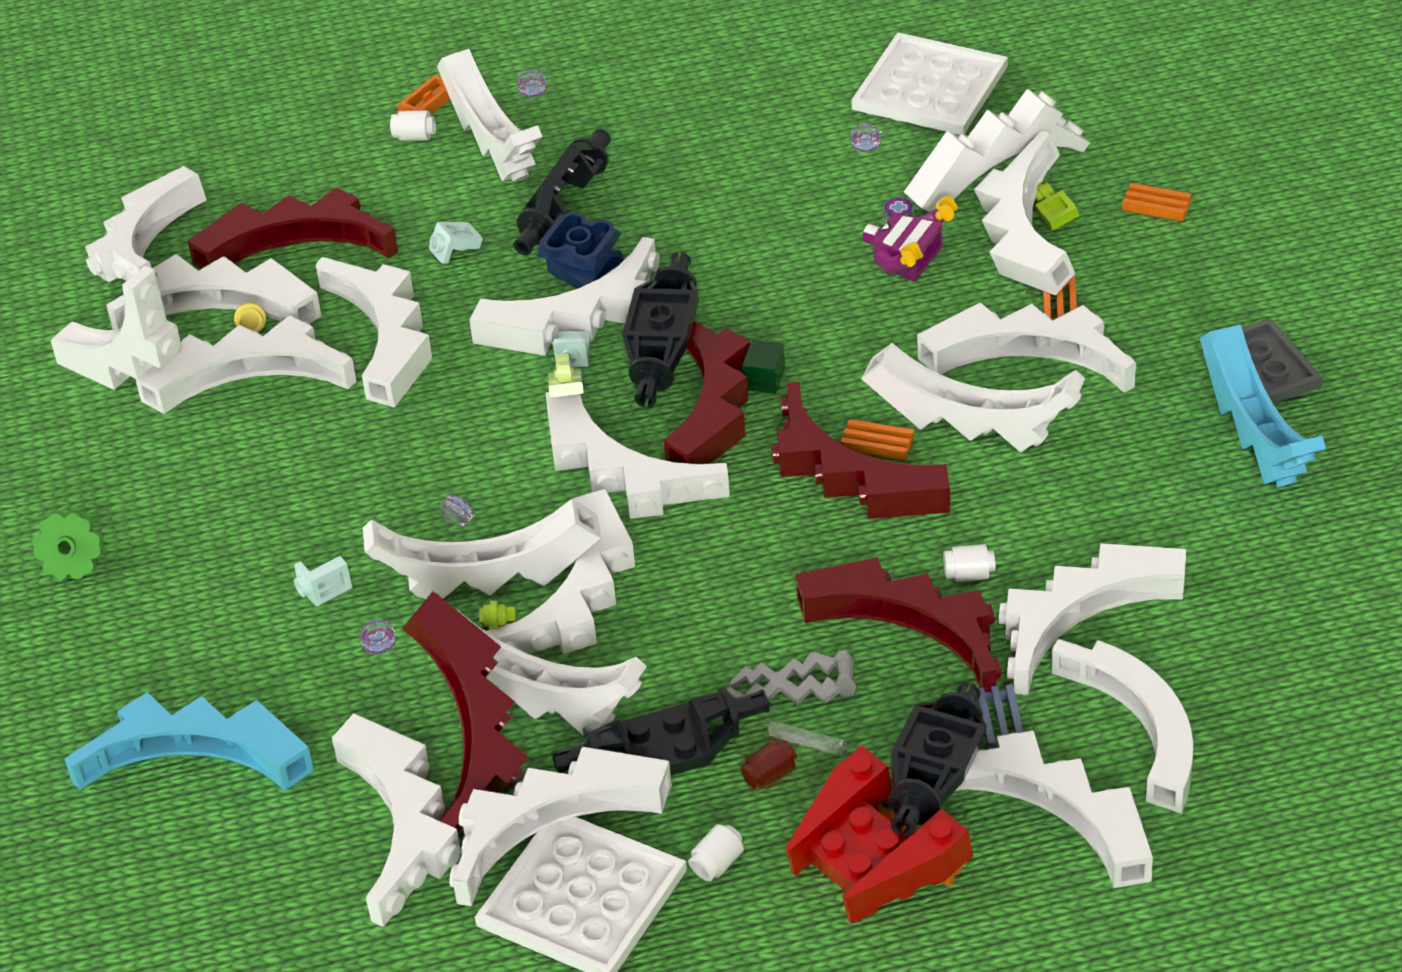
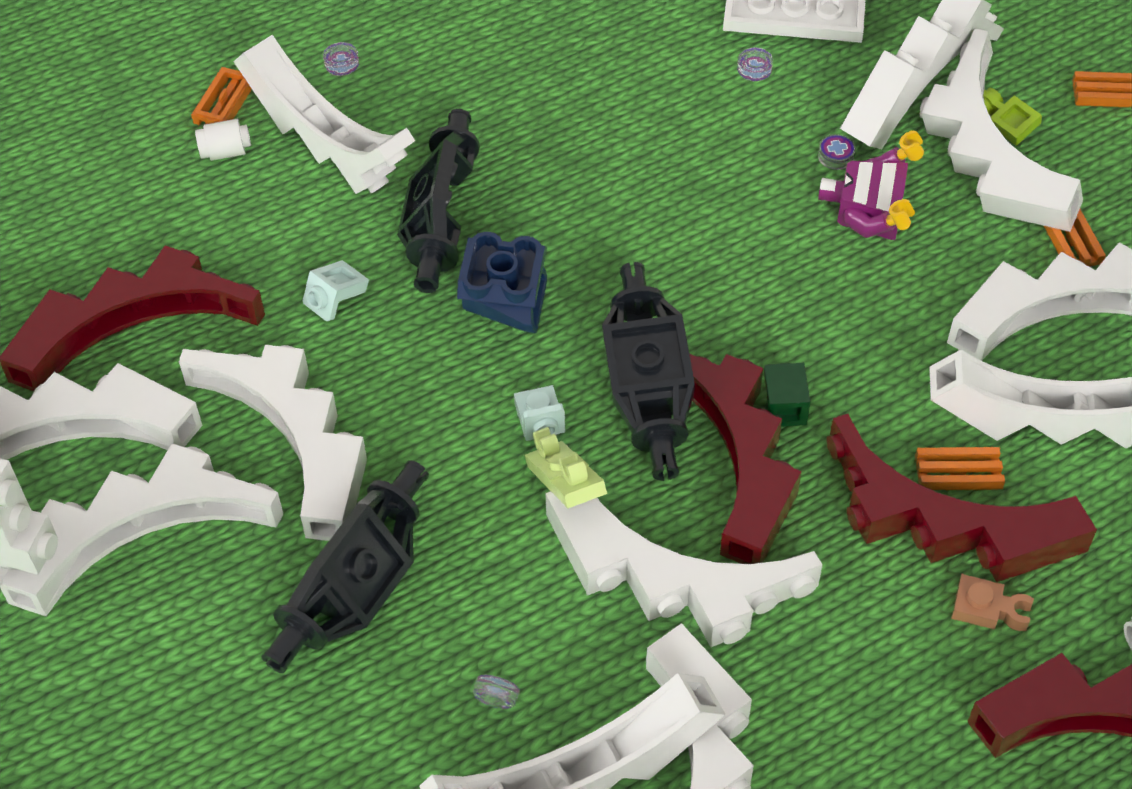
camera: 20 degrees left, 10 degrees up
light yellow plate [234,302,266,332] -> none
white arch [469,237,660,356] -> none
none -> black plate [261,460,429,673]
none -> nougat plate [951,574,1034,631]

